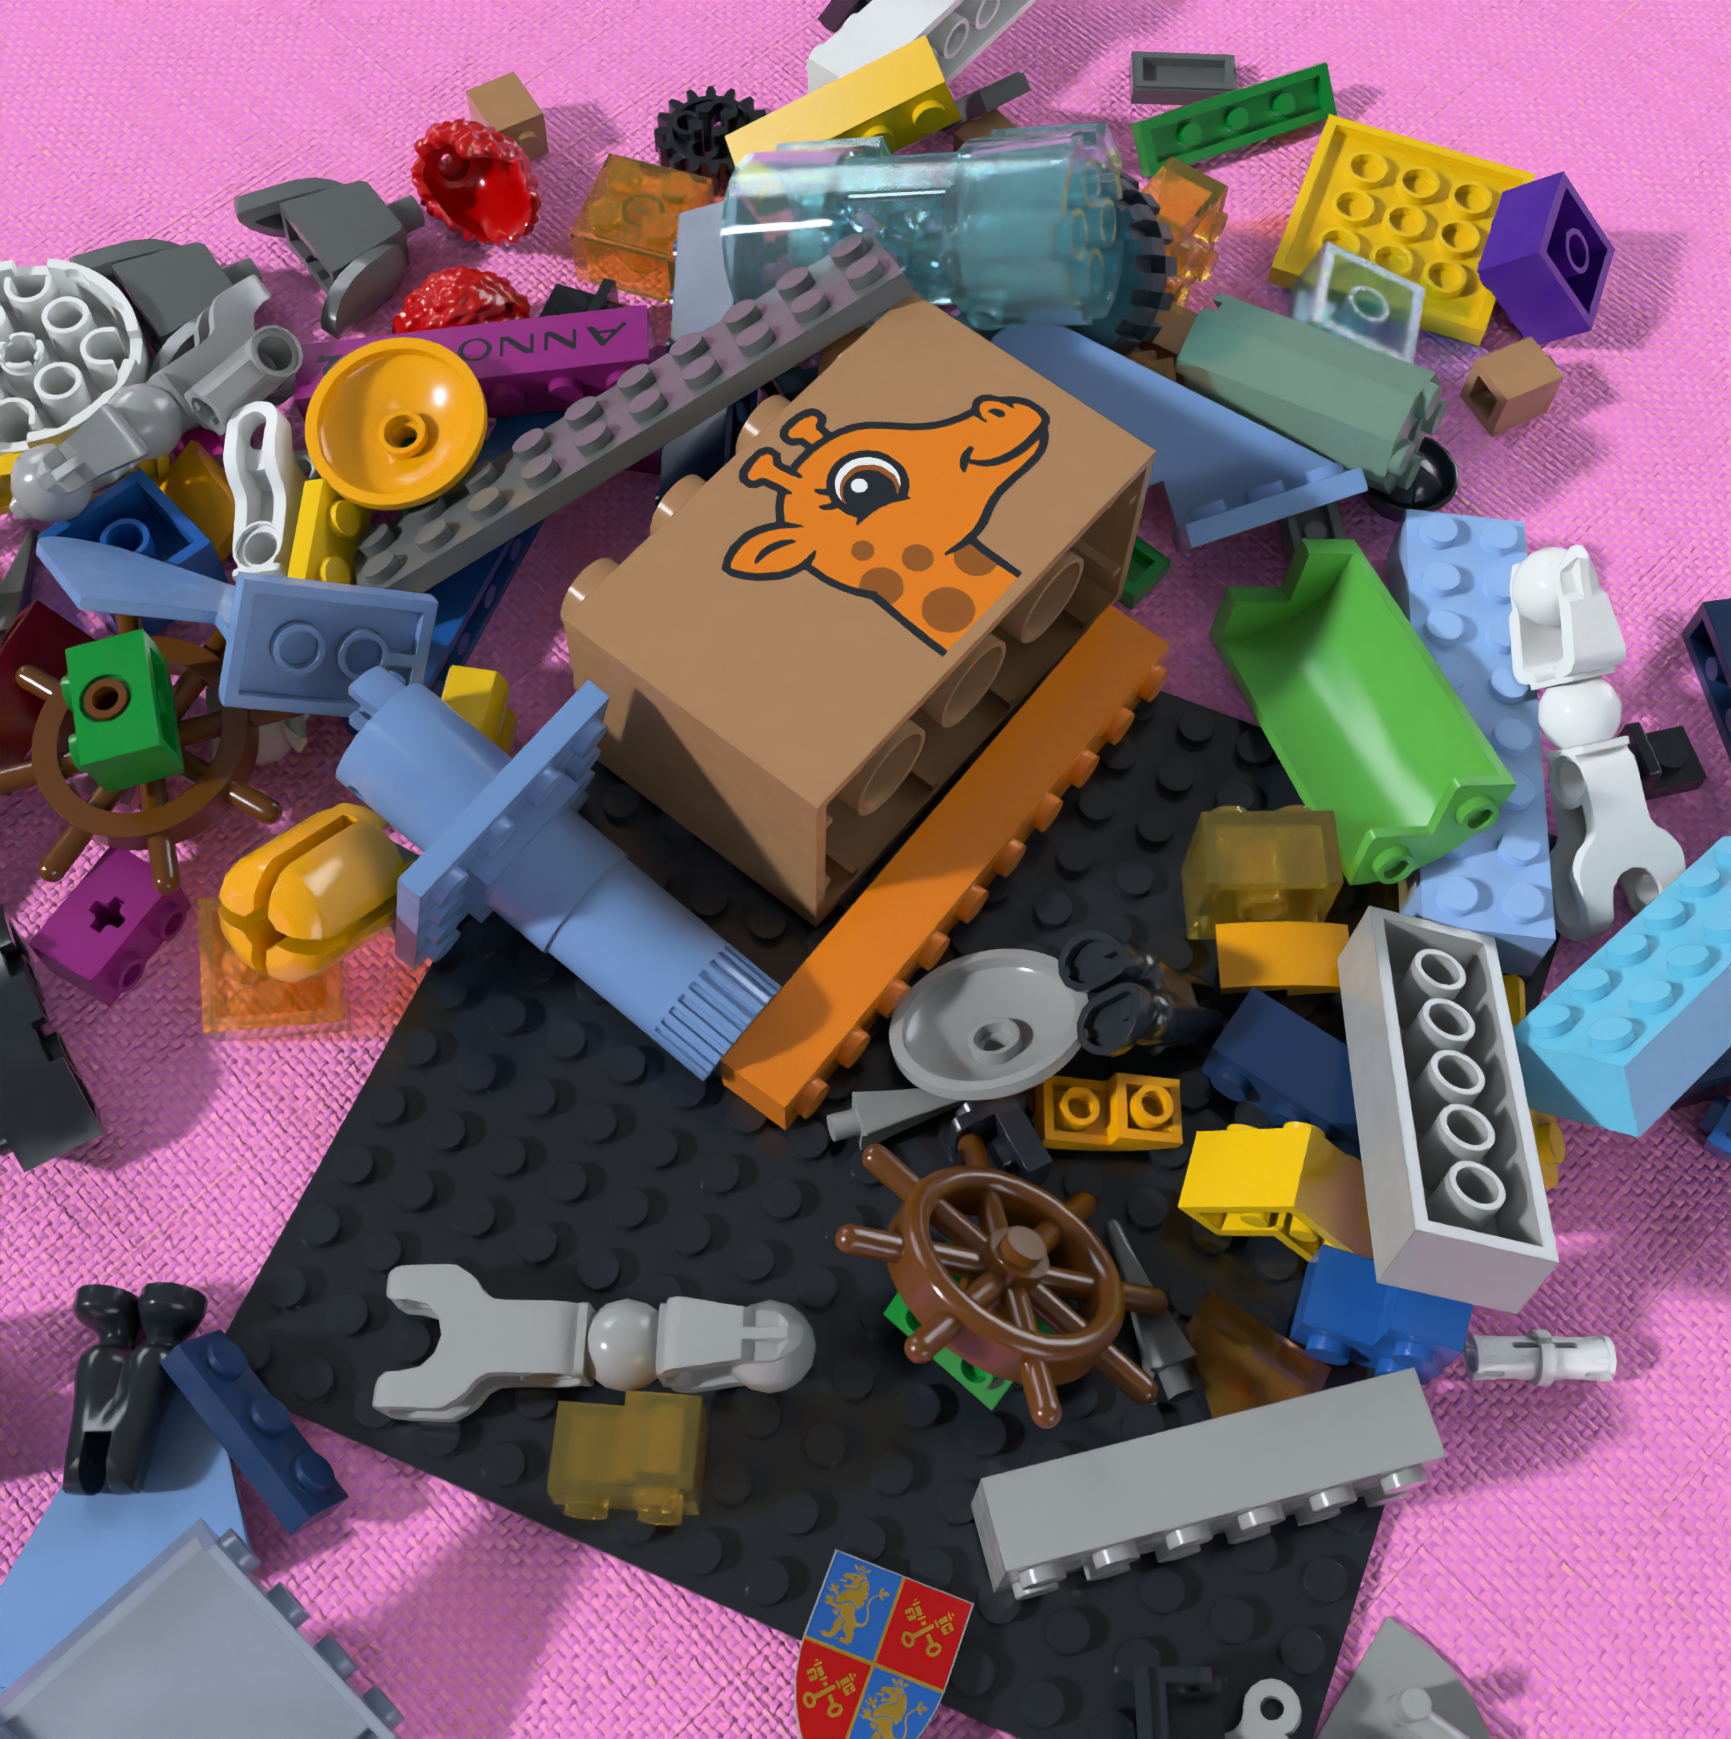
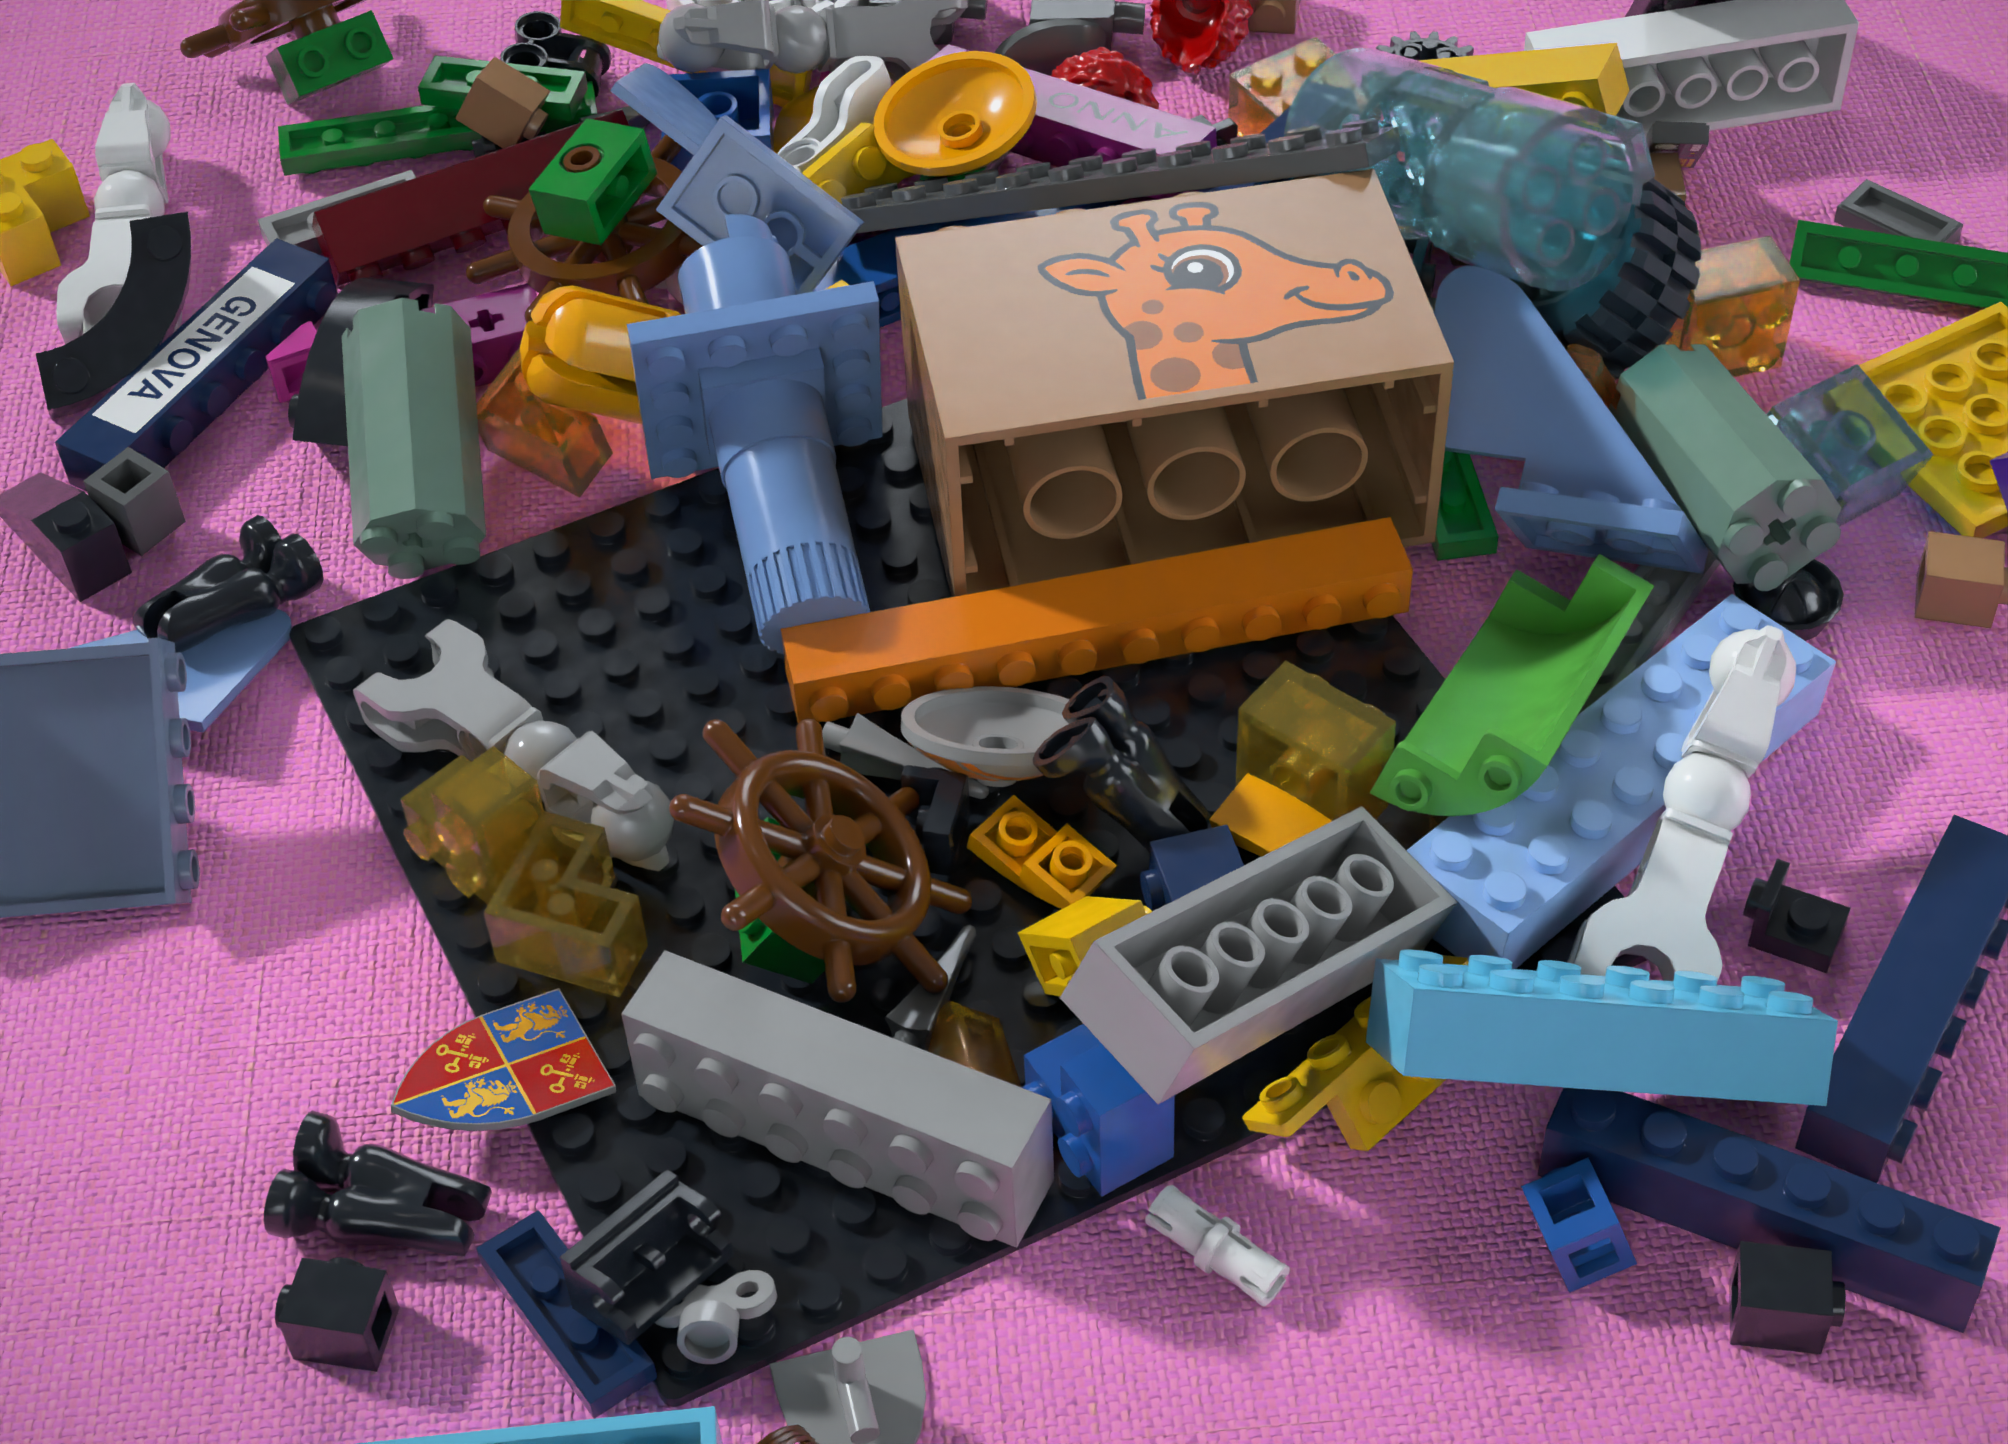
camera: 45 degrees right, 15 degrees down
dark blue plate [160,1329,349,1536] -> none
light grey piece [184,325,303,436] -> none
none -> sand green brick [342,298,486,579]
none -> clear yellow brick [484,811,648,997]

